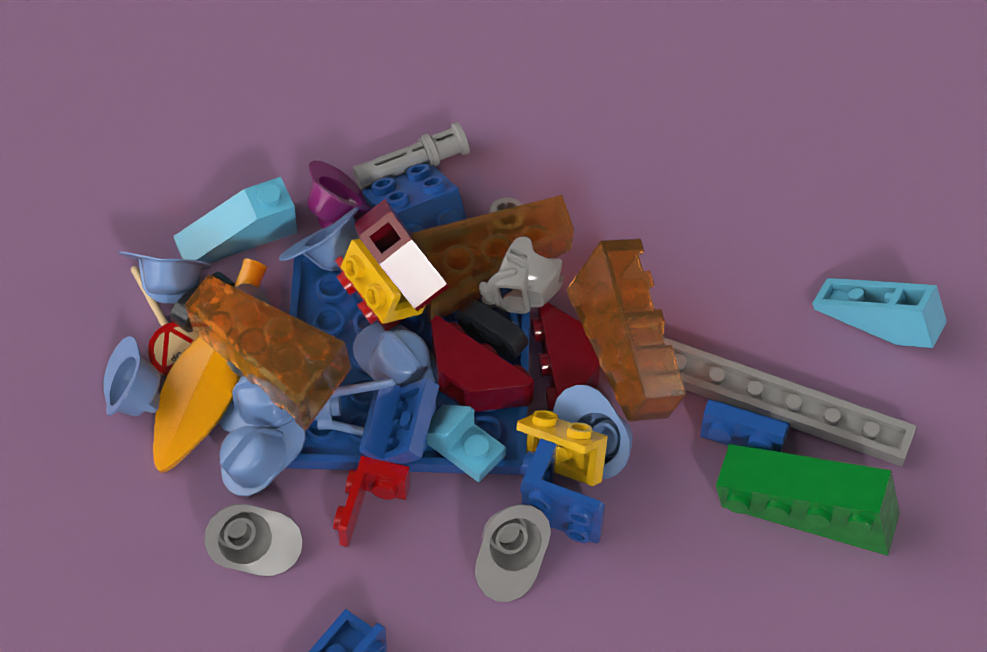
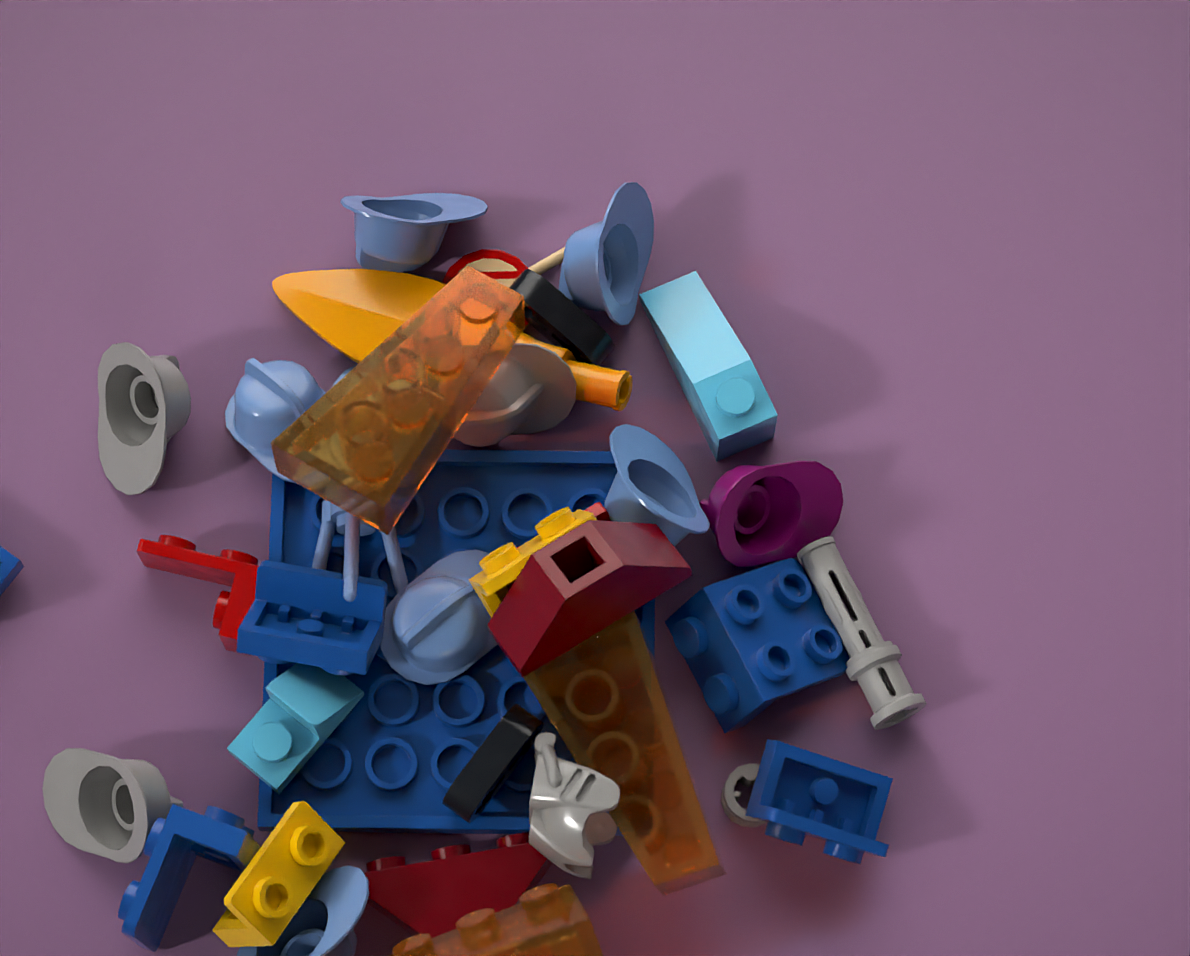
camera: 90 degrees right, 15 degrees up
dark red slope [431,315,534,412] -> none
none -> blue bracket [745,739,893,864]

